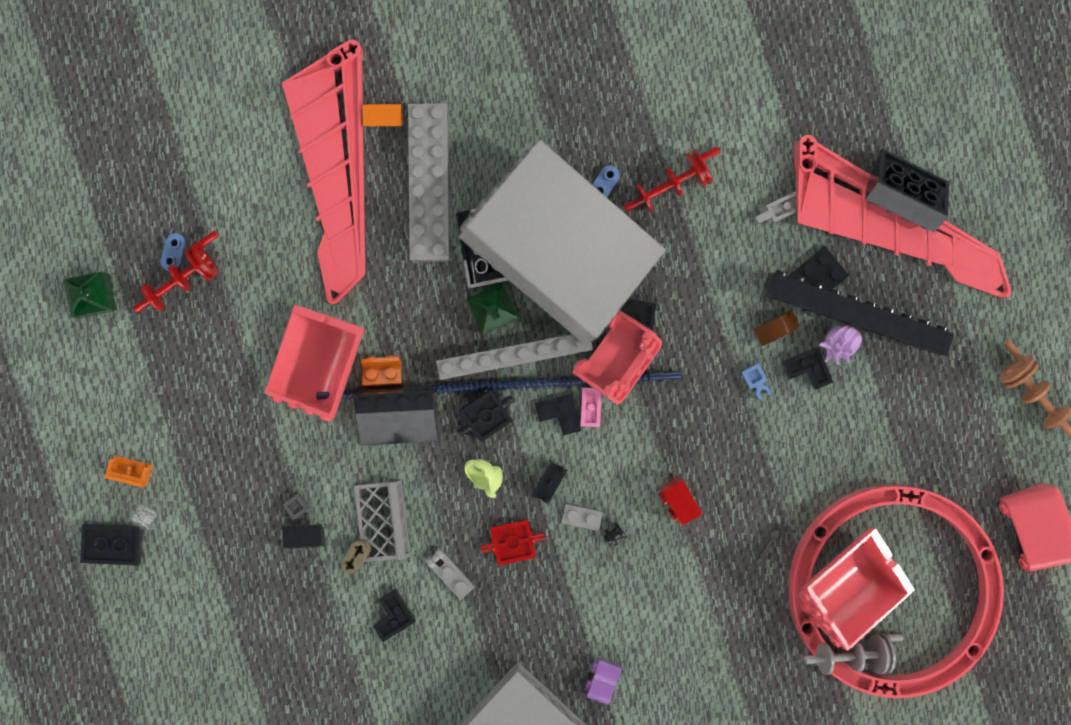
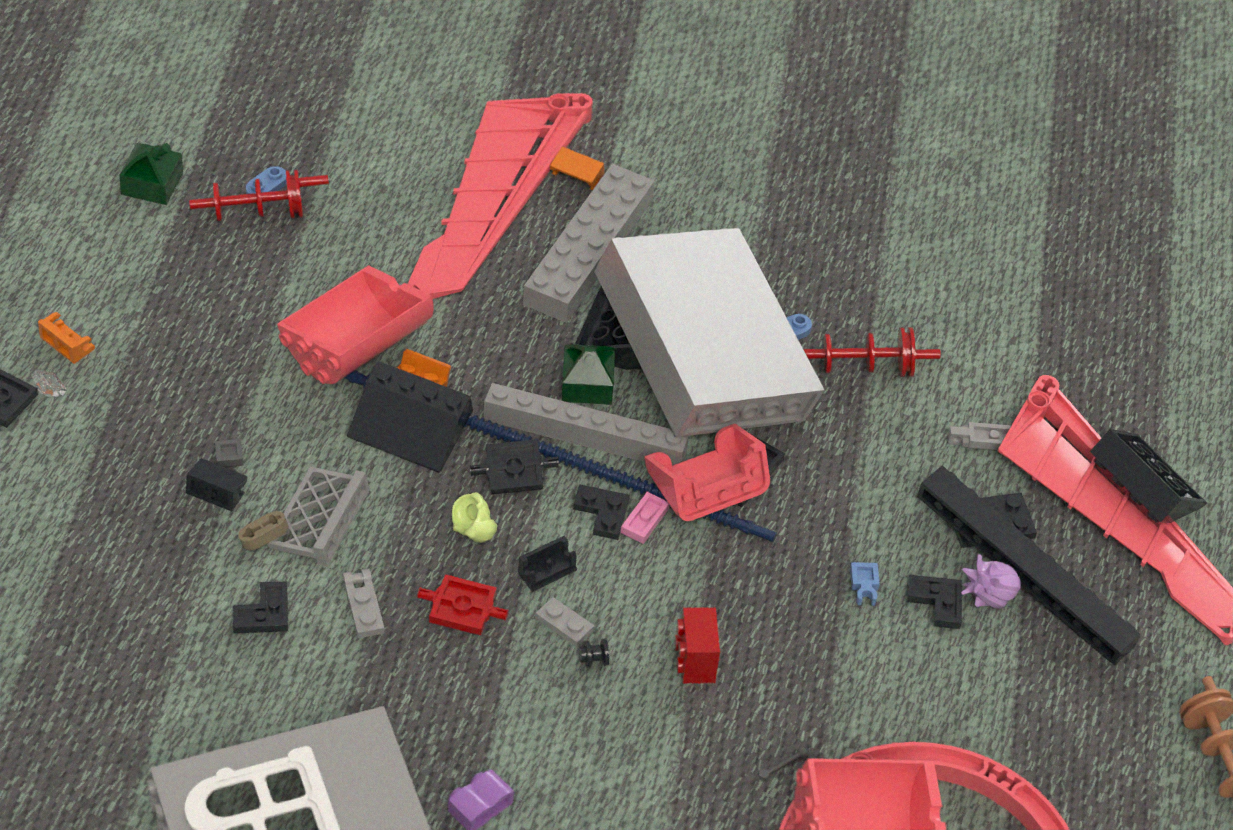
camera: 20 degrees right, 40 degrees down
reddish brown brick [753,309,800,346] -> none

